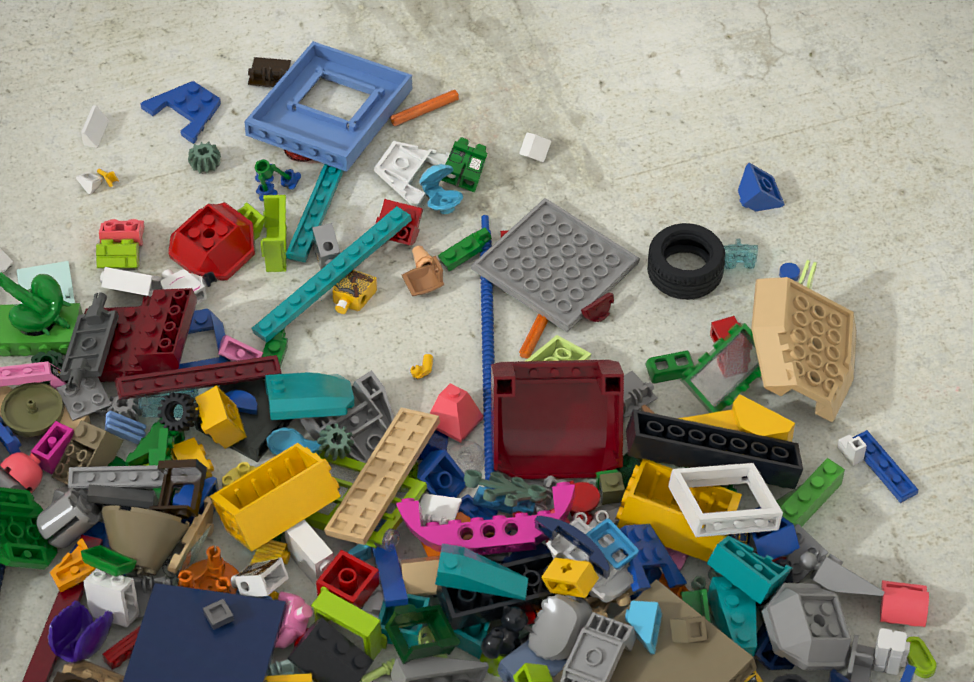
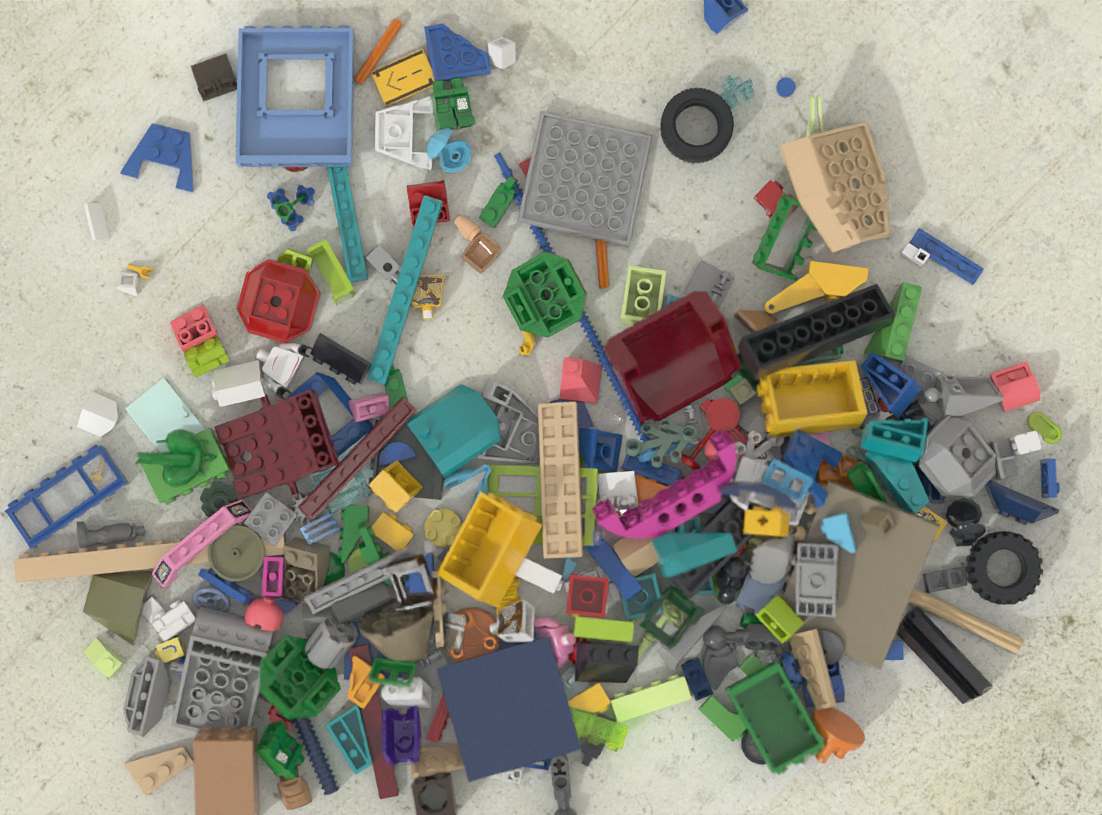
camera: 25 degrees left, 35 degrees up
dark grey plate [60,292,119,391] -> none
black tyre [157,393,199,432] -> none
sand green gear [188,142,221,174] -> none
flat silver plate [203,599,234,630] -> none
sand green gear [317,423,354,461] -> none
dark red plate [581,292,614,322] -> none
green piece [645,350,695,384] -> none
white window [668,463,783,537] -> none
none -> clear blue slope [274,597,301,614]
none -> black slope [310,333,371,385]
none -> teal wedge [325,705,372,775]
none -> yellow tile [371,49,434,107]
none -> blue plate [424,24,491,82]
none -> green piece [503,251,587,338]

